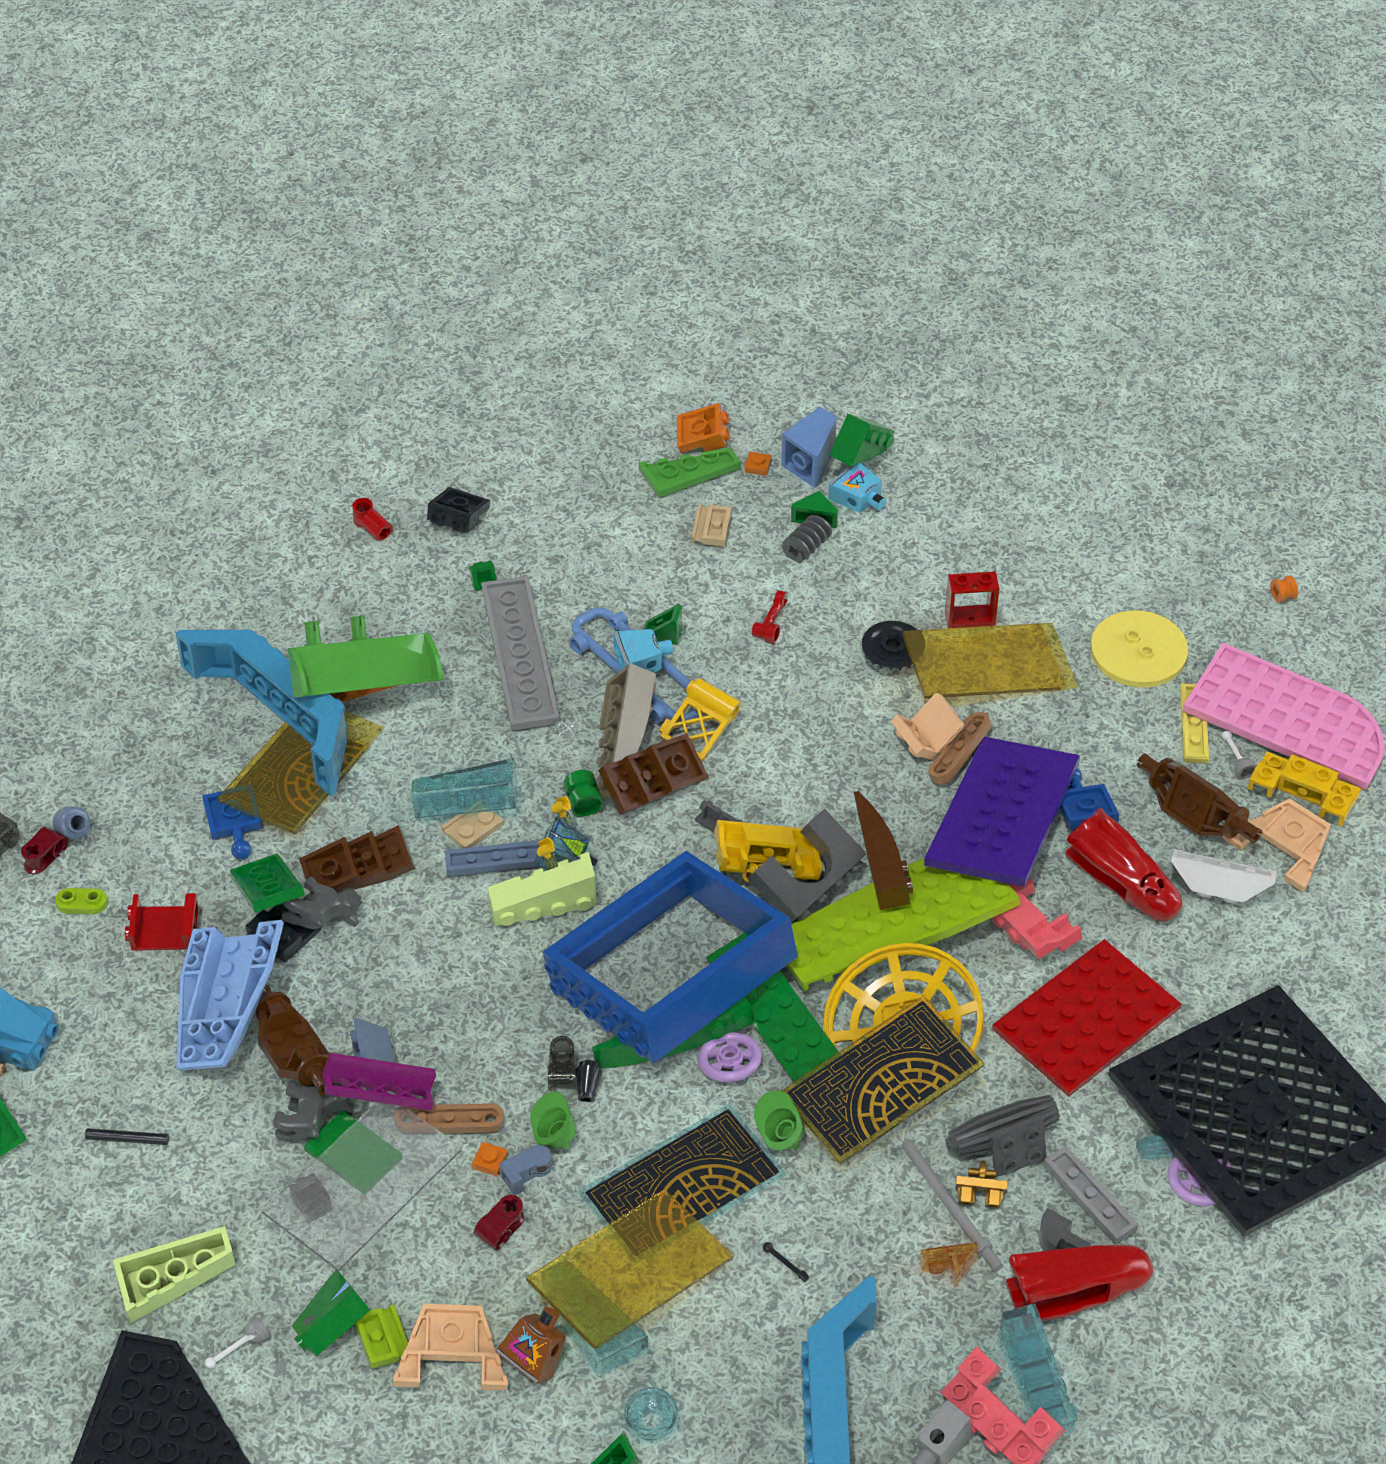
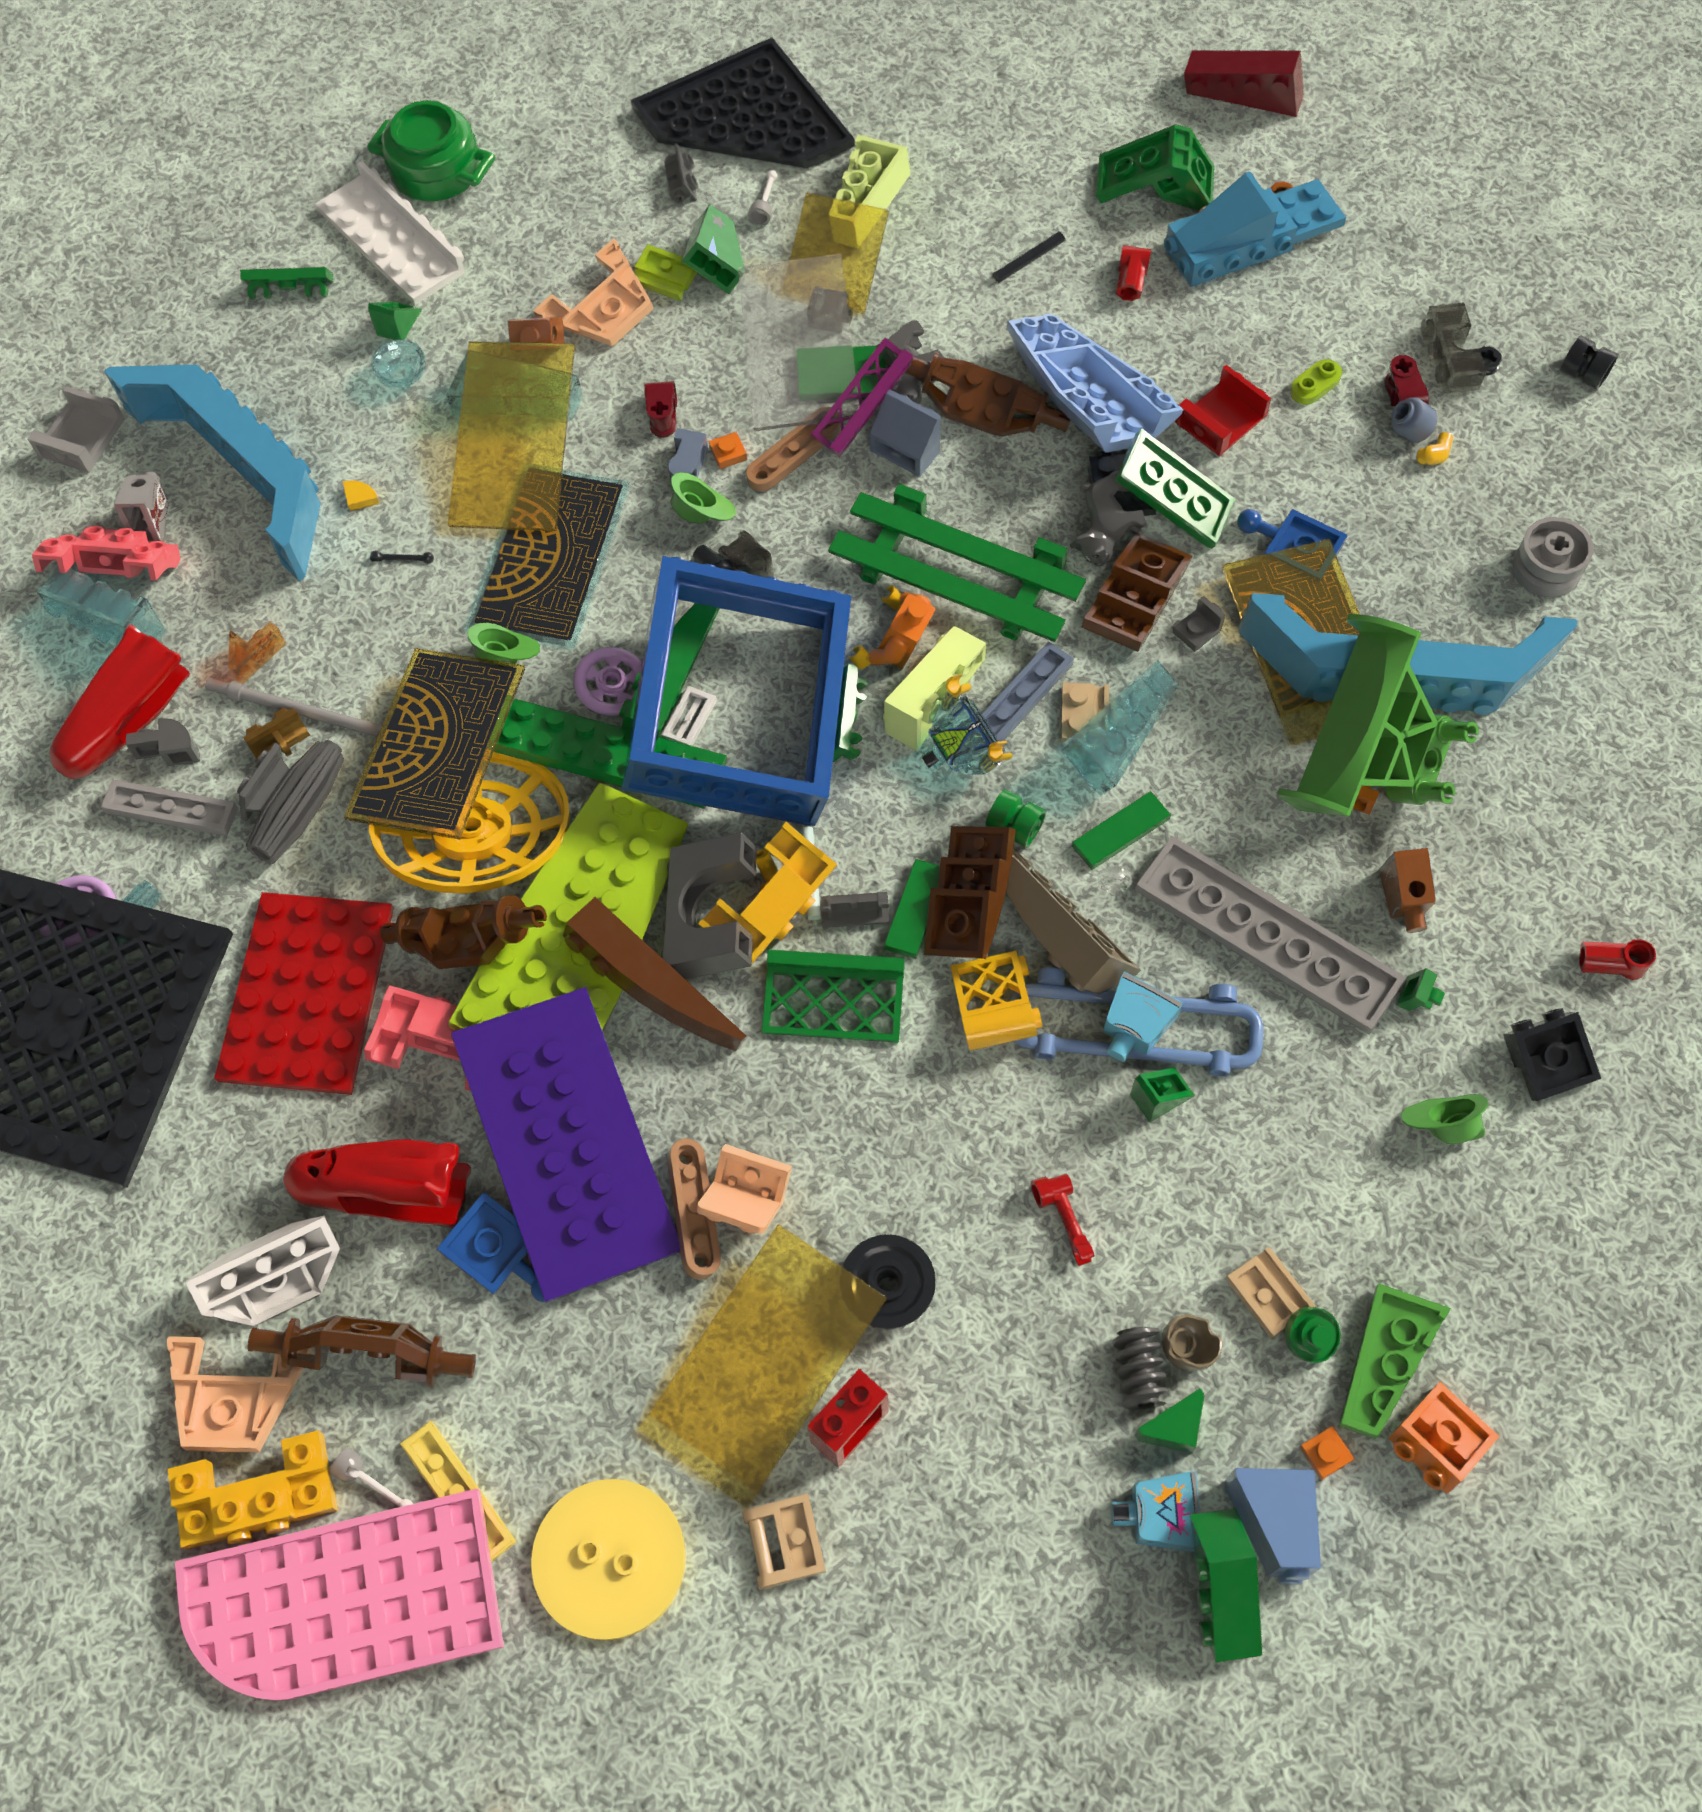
camera: 140 degrees right, 15 degrees up
none -> yellow tile [343,480,380,511]
none -> reddish brown plate [380,895,547,969]
none -> dark grey hinge [664,143,698,203]
none -> tan plate [742,1493,826,1590]
none -> green fence [762,949,905,1043]
none -> clear yellow piece [782,192,889,314]
none -> green fence [828,483,1086,642]
none -> orange torso [848,585,936,670]
none -> green tile [884,859,940,959]
none -> green tile [1072,791,1171,870]
none -> red piece [1116,245,1151,301]
none -> dark tan hair [1162,1314,1222,1372]
none -> dark grey bracket [1173,596,1225,652]
none -> green plate [1285,1306,1341,1363]
none -> dark orange torso [1379,848,1436,933]
none -> bright green piece [1401,1094,1488,1144]
none -> yellow arm [1416,432,1453,465]
none -> light grey wheel [1512,517,1594,598]

